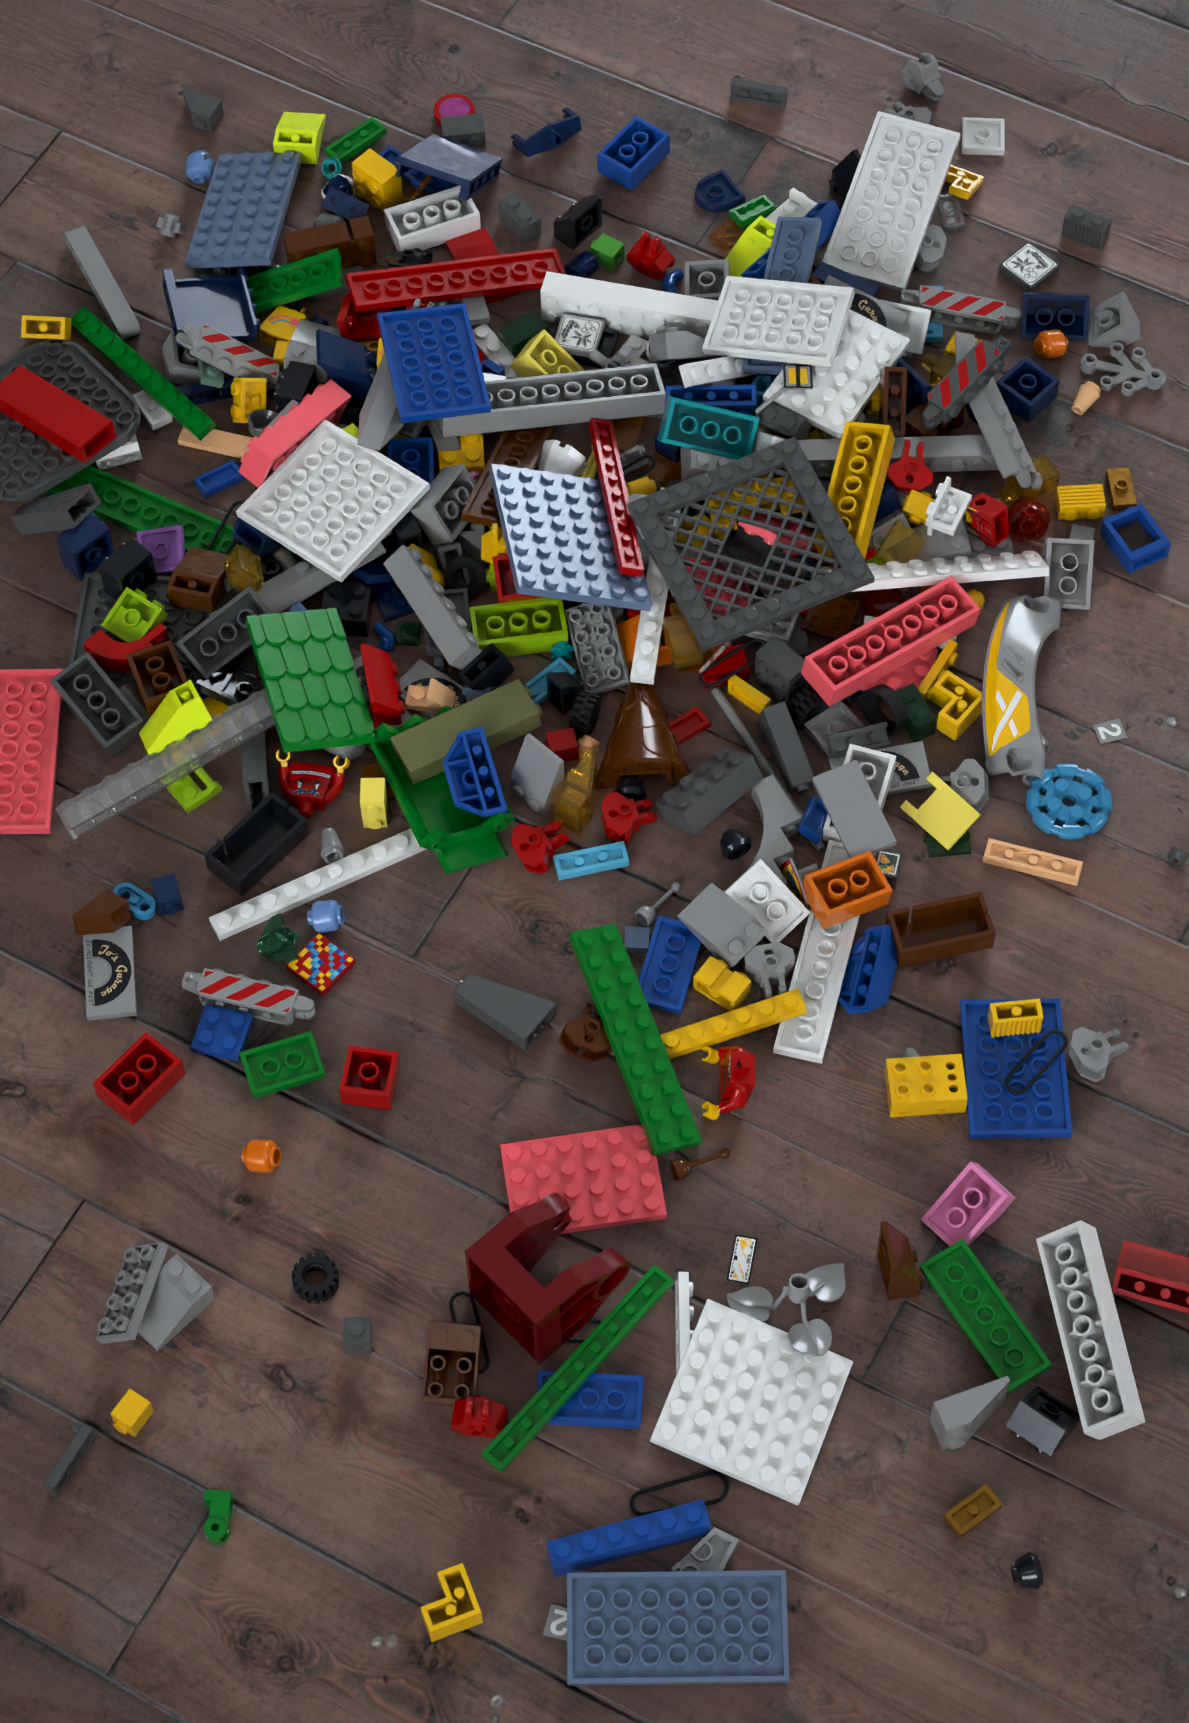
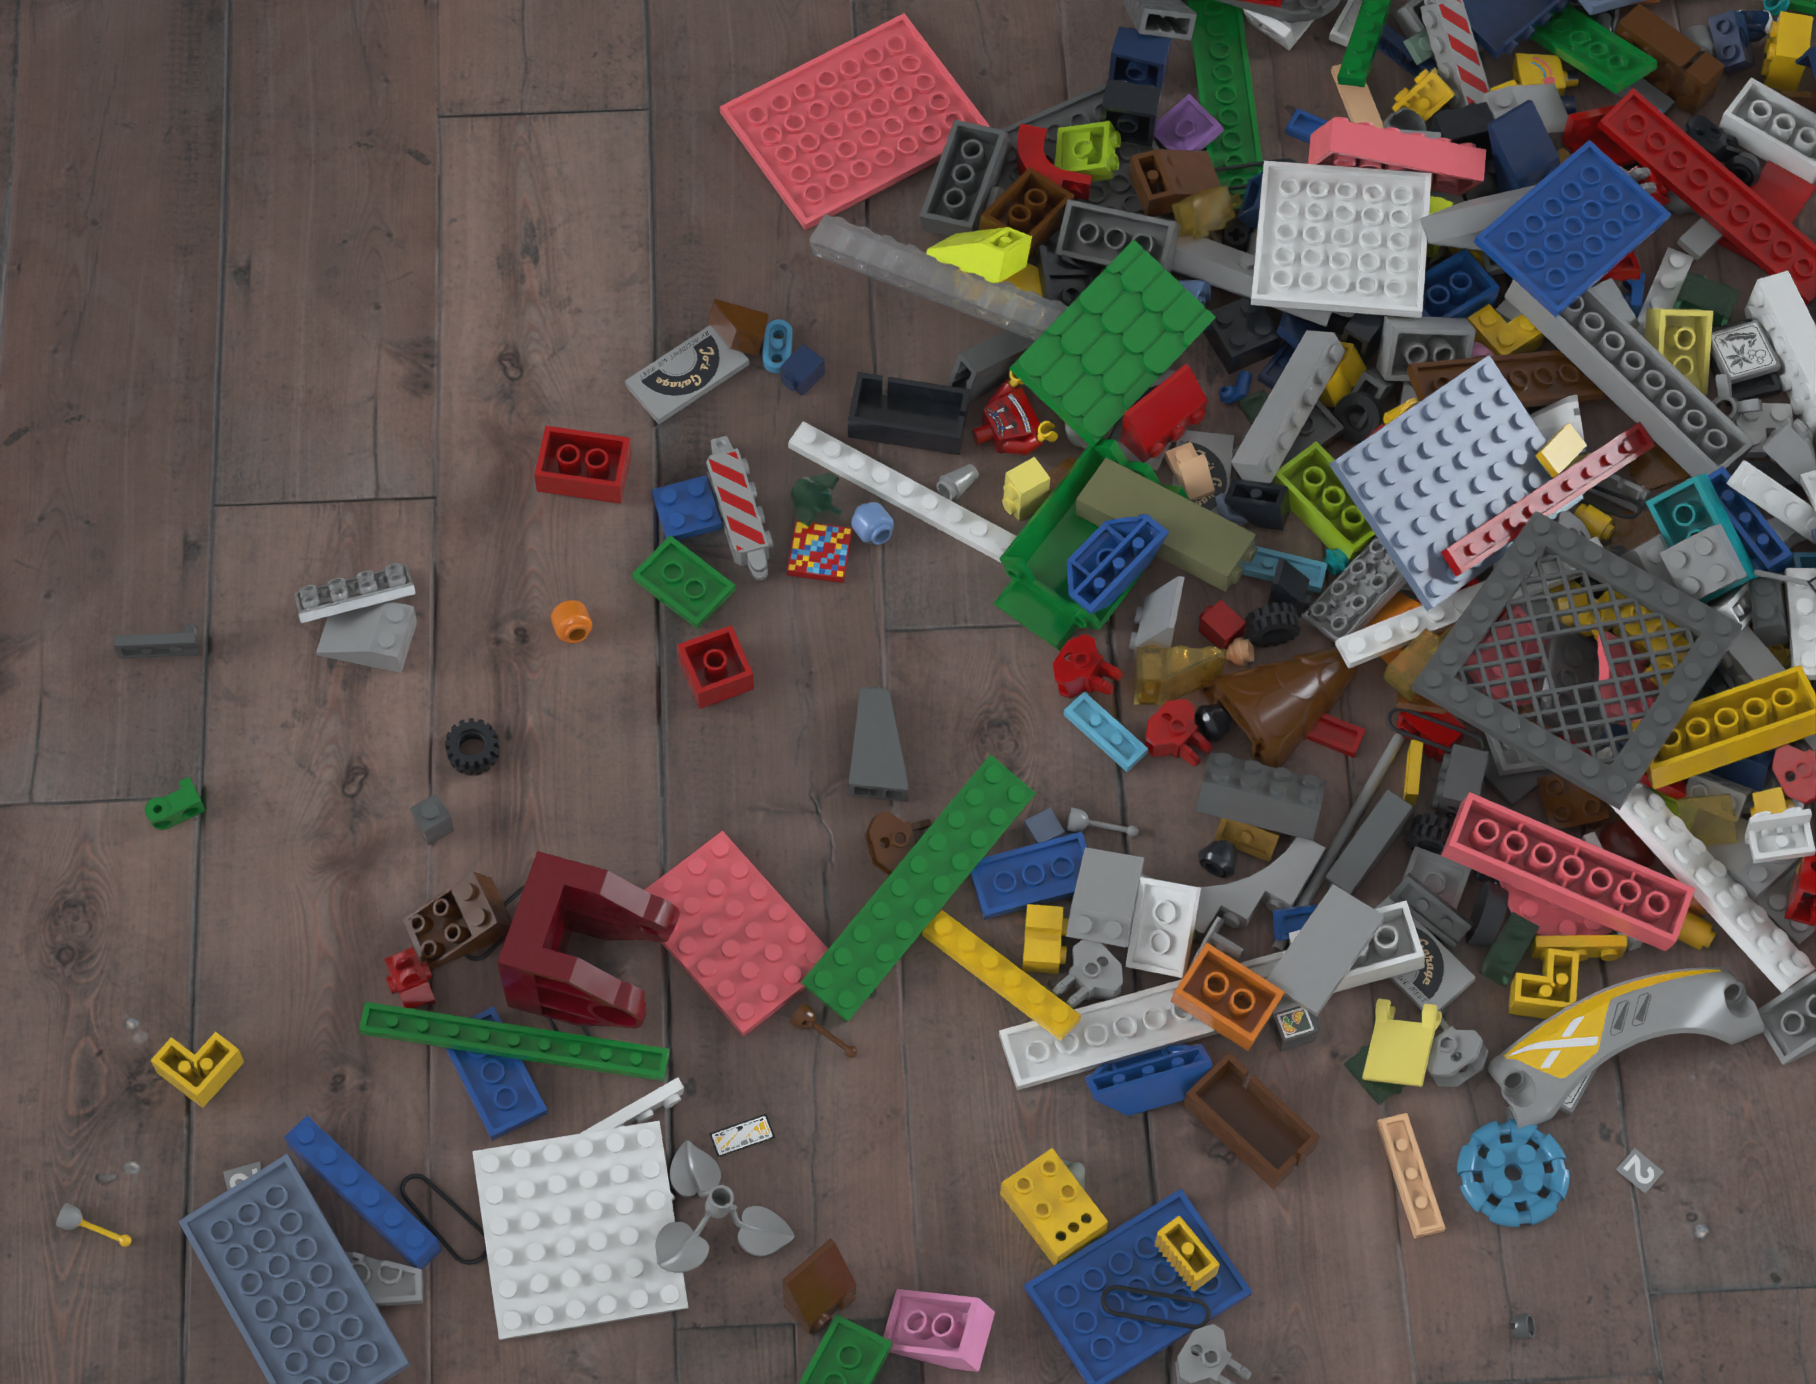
camera: 55 degrees right, 5 degrees up
yellow brick [110,1389,154,1437] -> none
lime plate [160,754,222,813] -> none
red torso [701,1046,755,1120] -> none
none -> pearl gold plate [1214,818,1281,862]
none -> tile [1535,423,1586,478]
none -> light grey brick [1660,524,1747,601]
none -> black cone [1724,153,1760,188]

